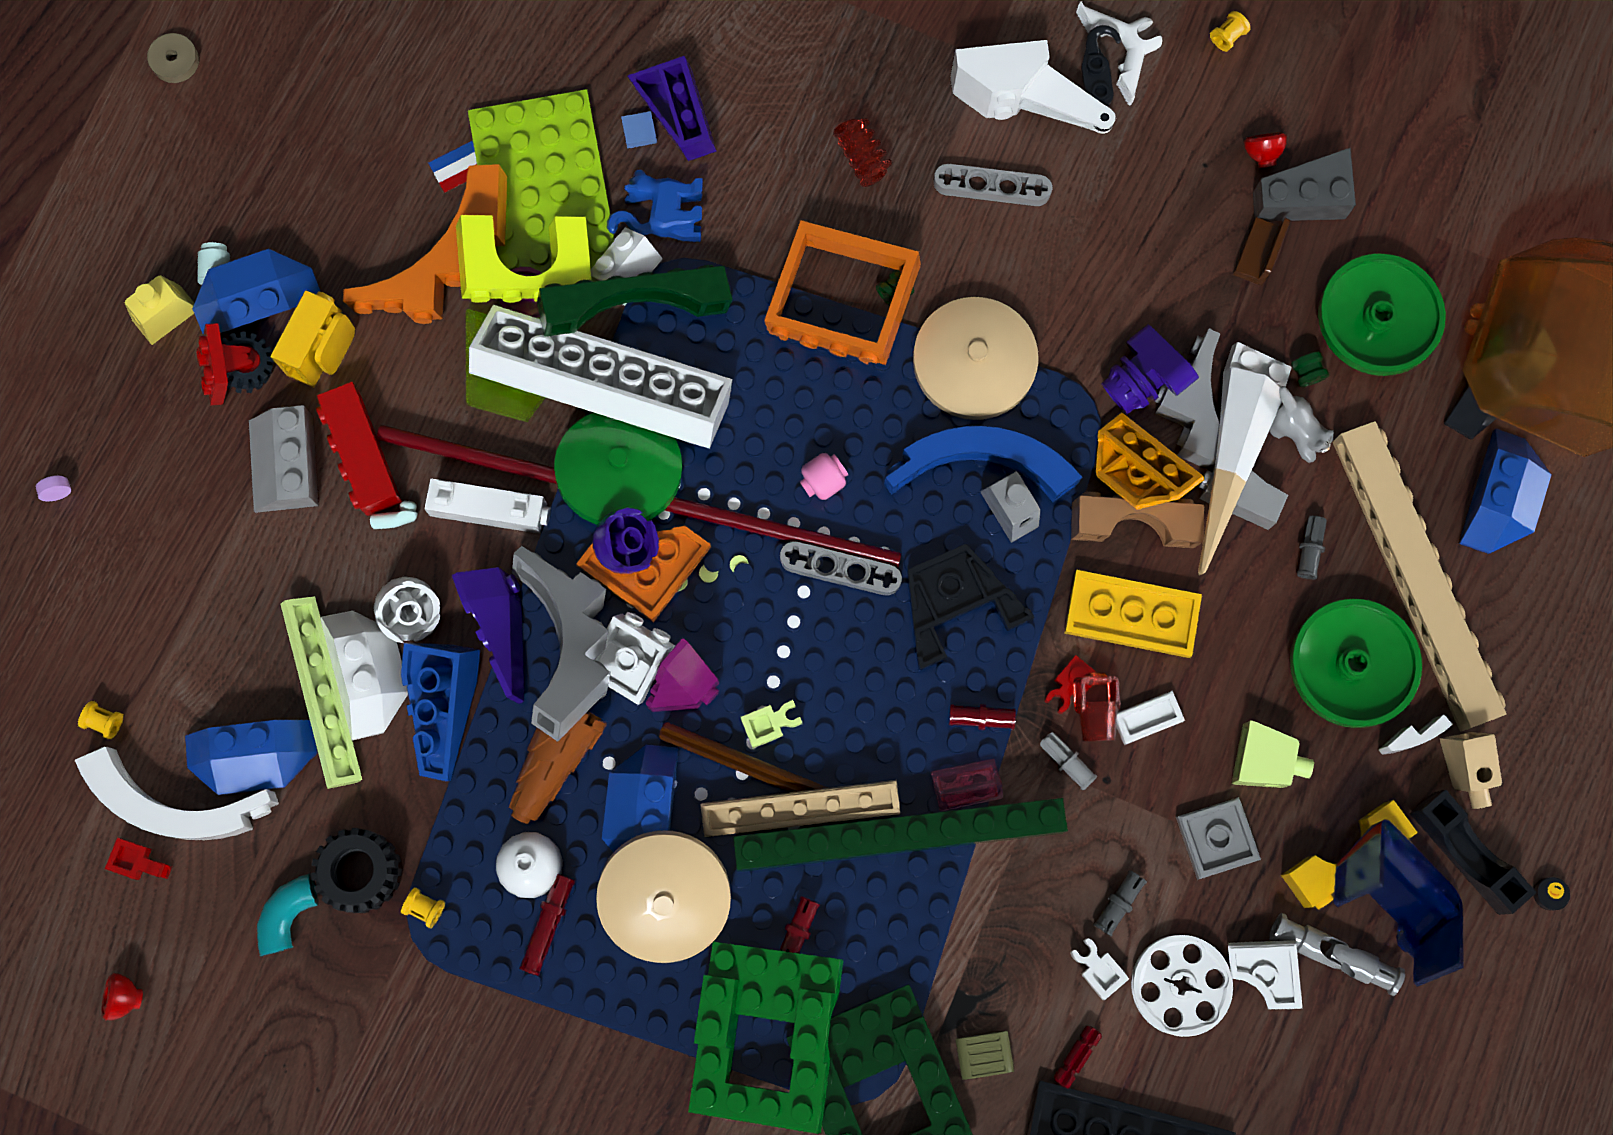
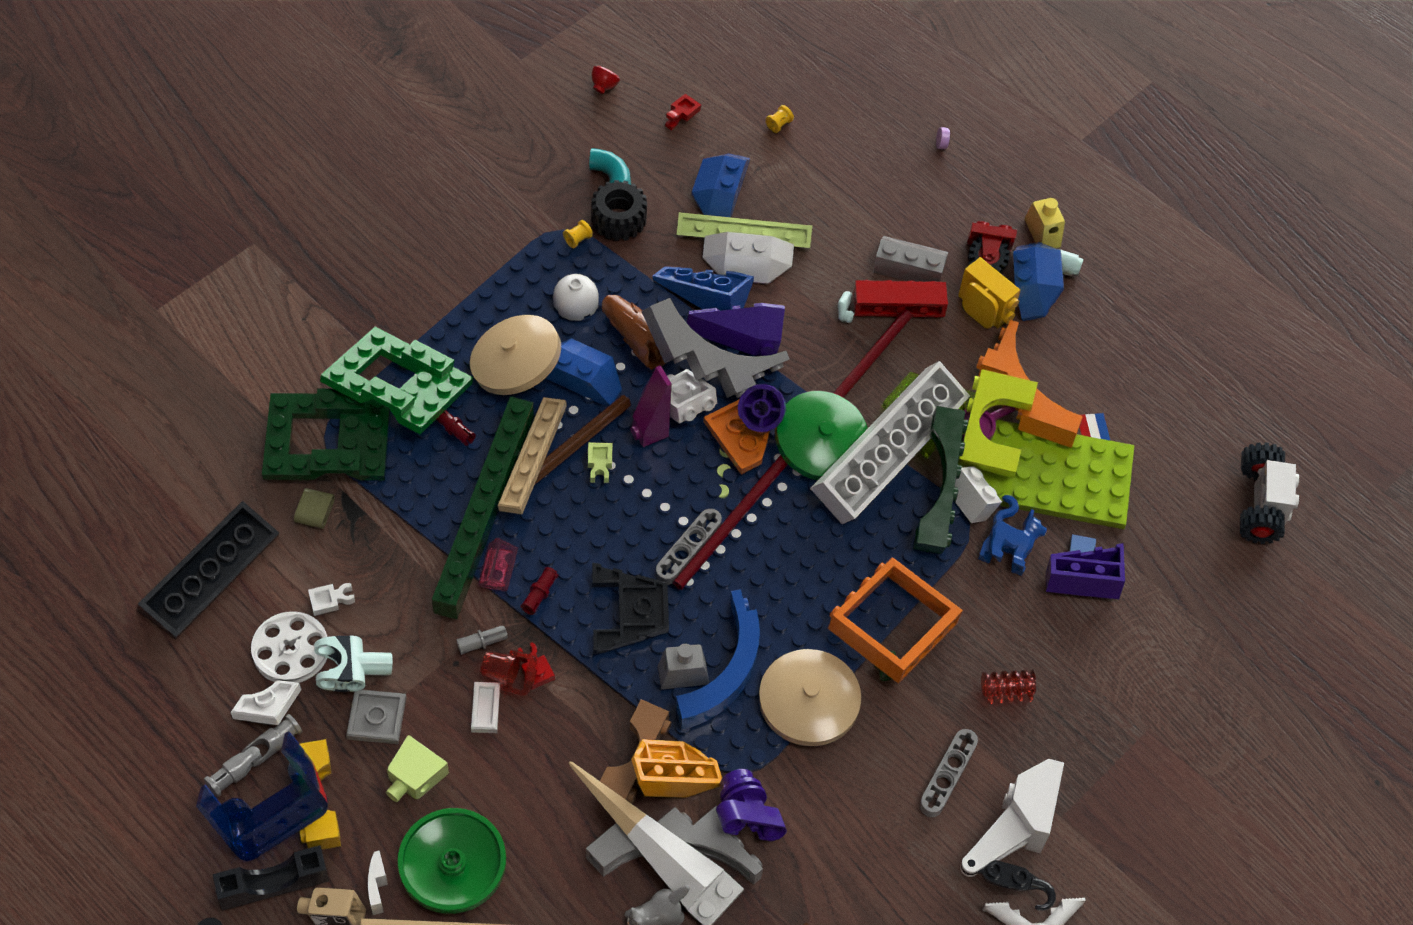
camera: 110 degrees right, 20 degrees down
white arch [75,747,279,840] -> none
dark tan piece [147,33,199,83] -> none
white cylinder [374,577,440,643] -> none
white brick [424,479,551,534] -> none
dark red pin [519,874,575,976] -> none
bright pink head [799,453,848,500] -> none
dark red axle [1054,1026,1102,1088] -> none
yellow plate [1064,570,1202,658] -> none
dark grey pin [1093,870,1147,937] -> none
dark grey axle [1297,516,1327,580] -> none
none -> light aqua connector [314,636,393,692]

